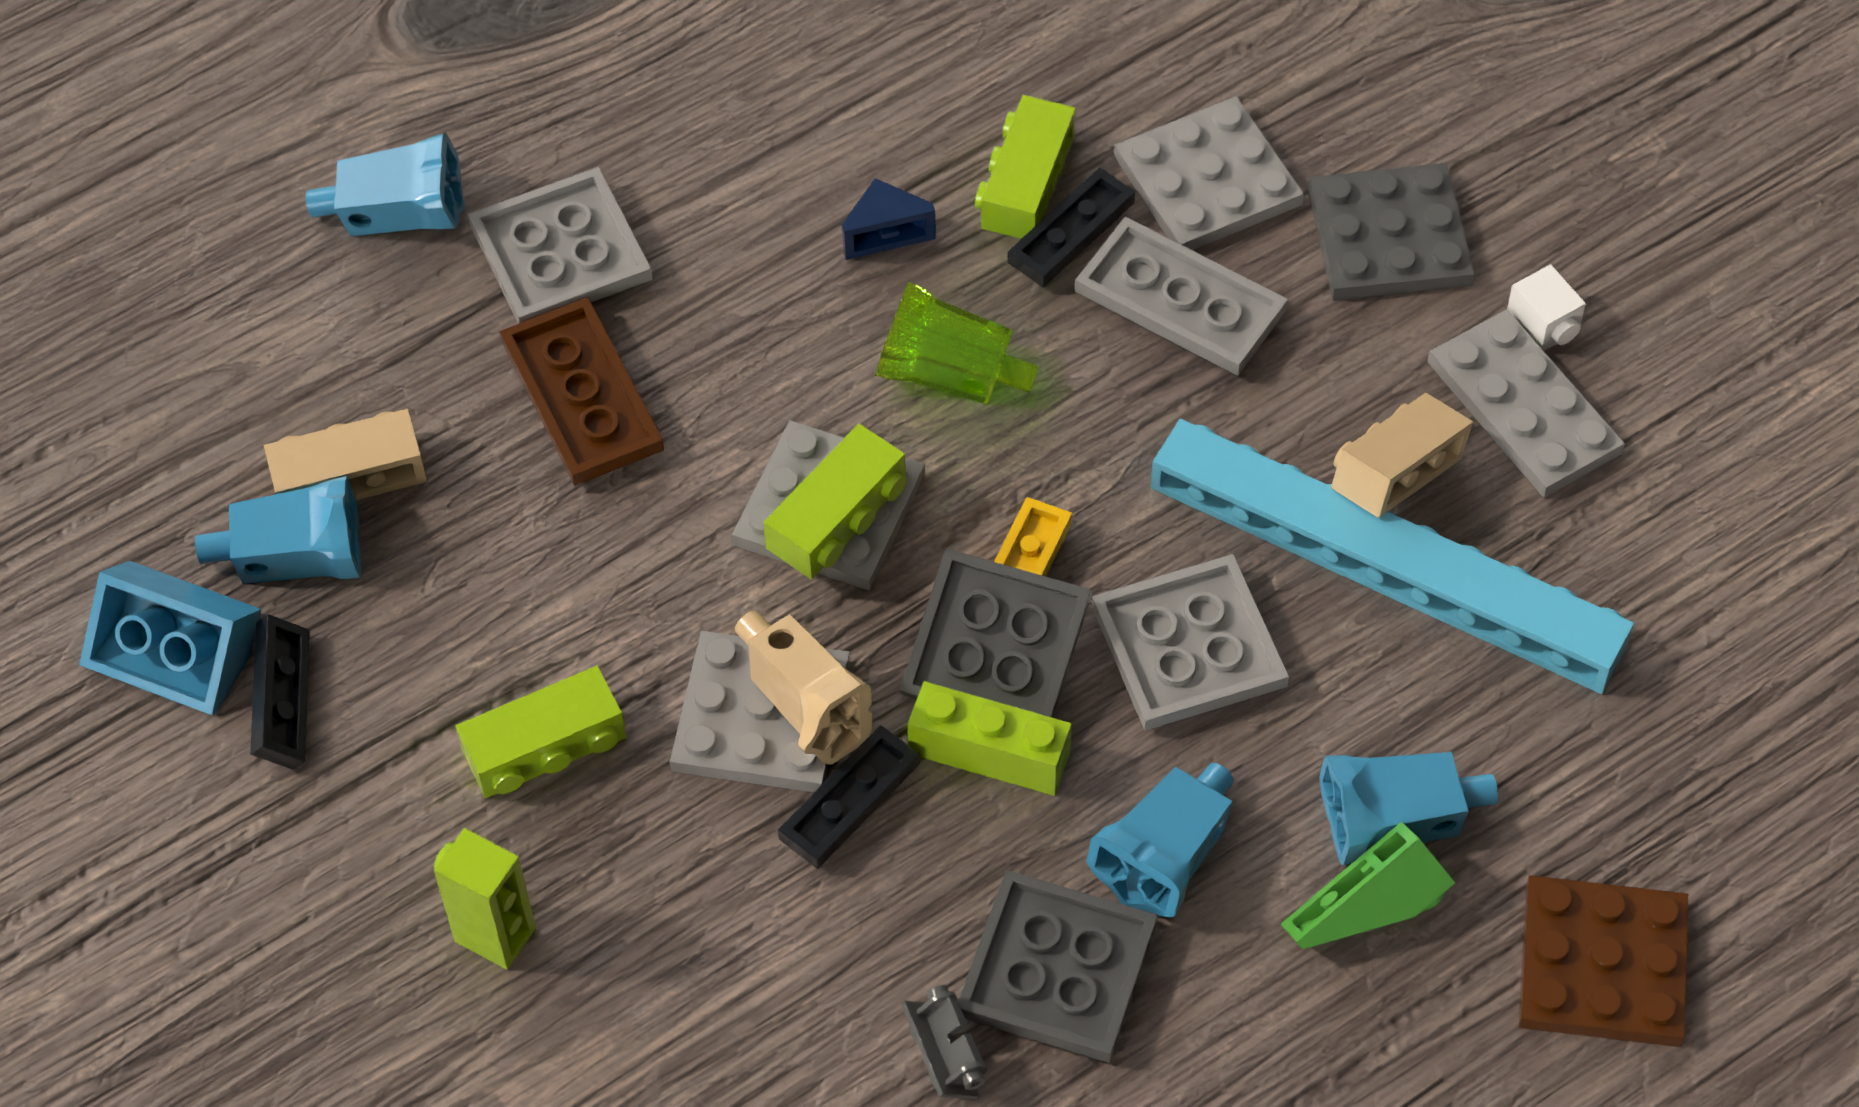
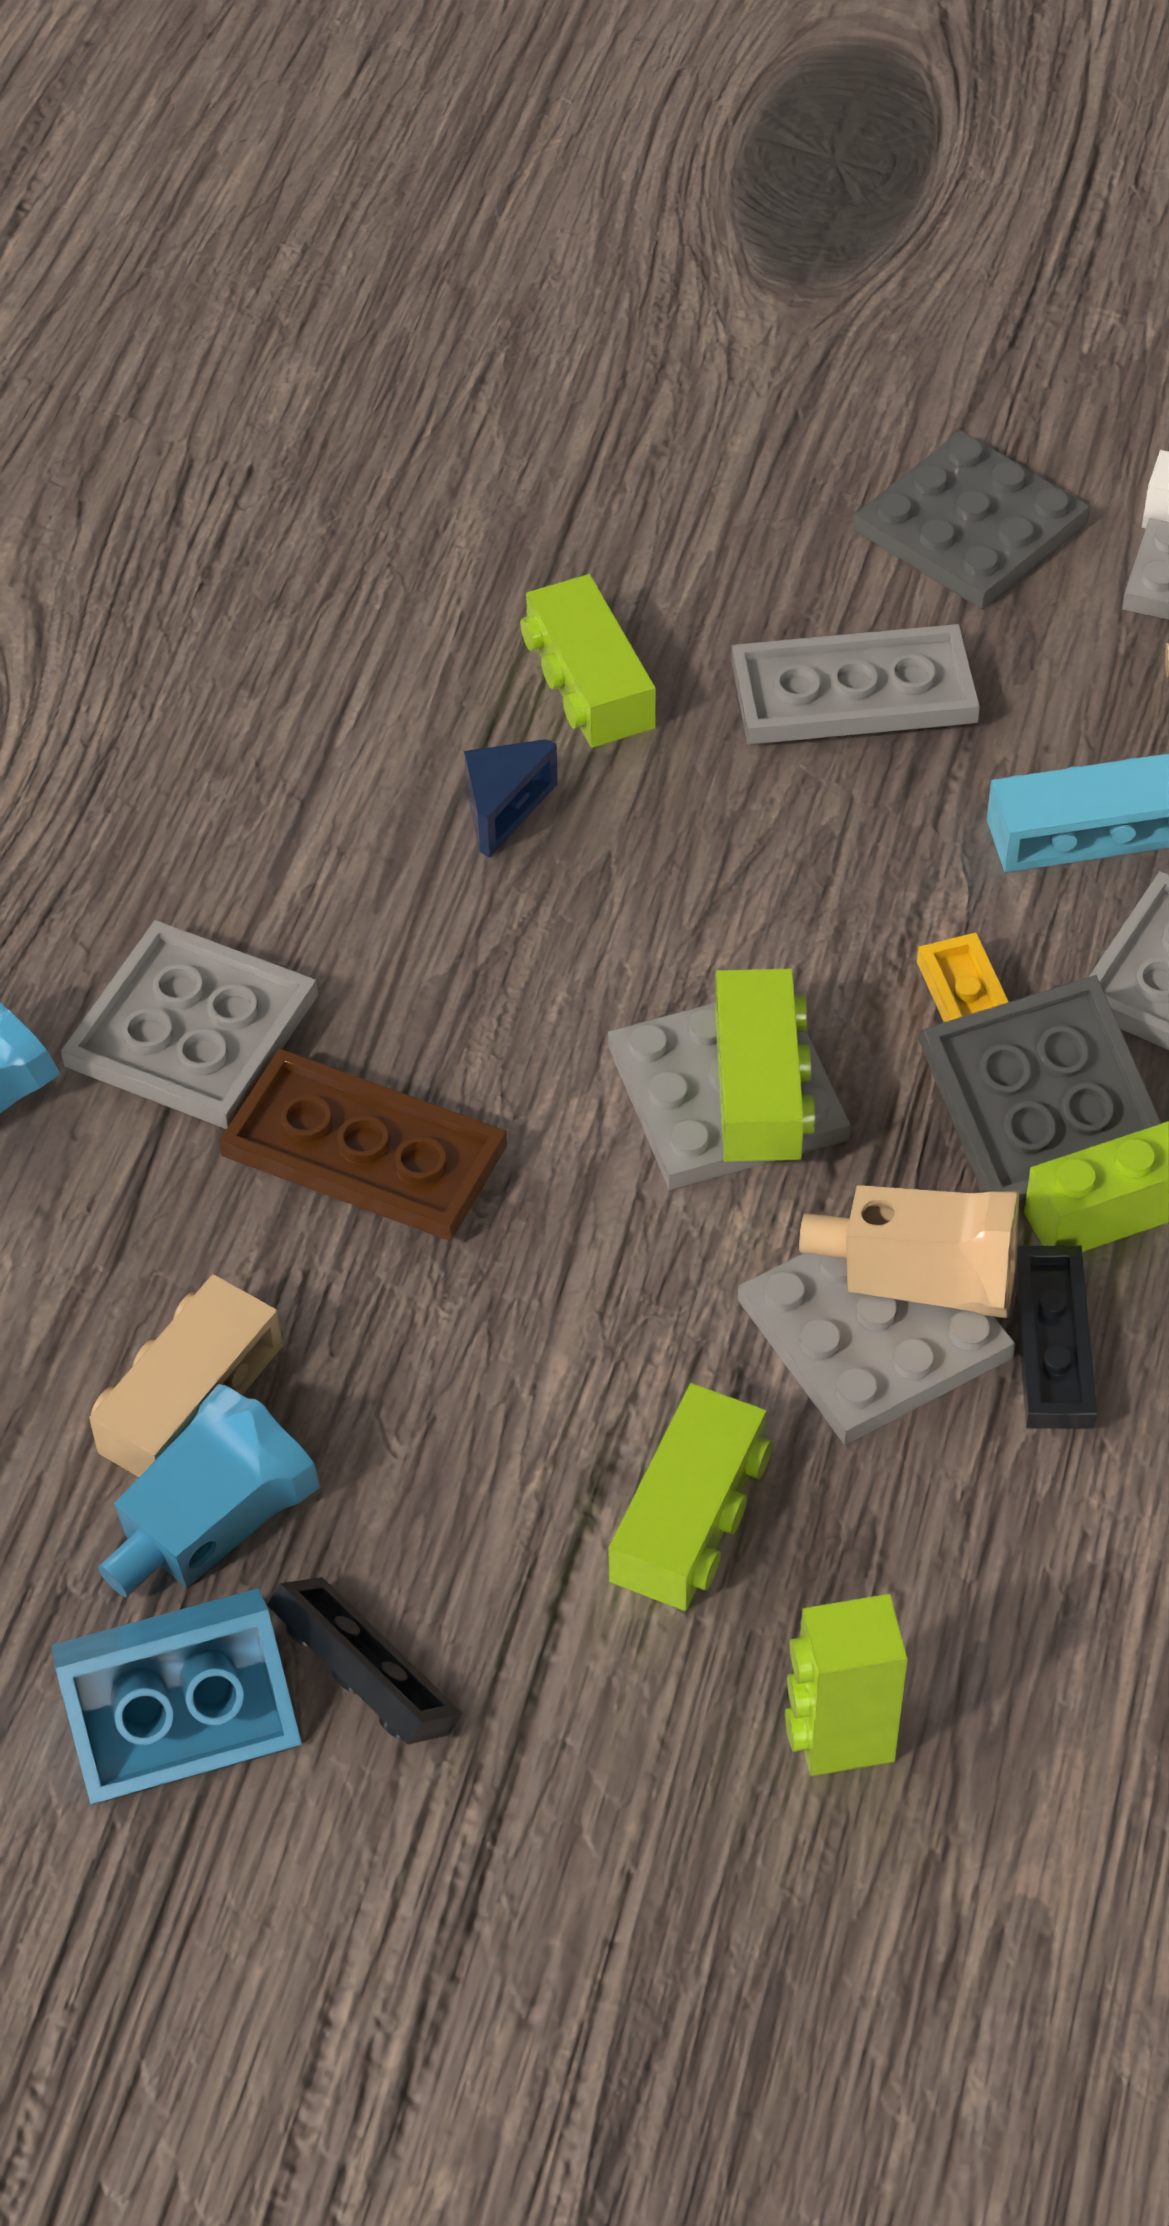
camera: 40 degrees left, 5 degrees down
clear neon green piece [874,281,1039,404] -> none
black plate [1008,167,1135,288] -> none
light grey plate [1114,96,1304,250] -> none

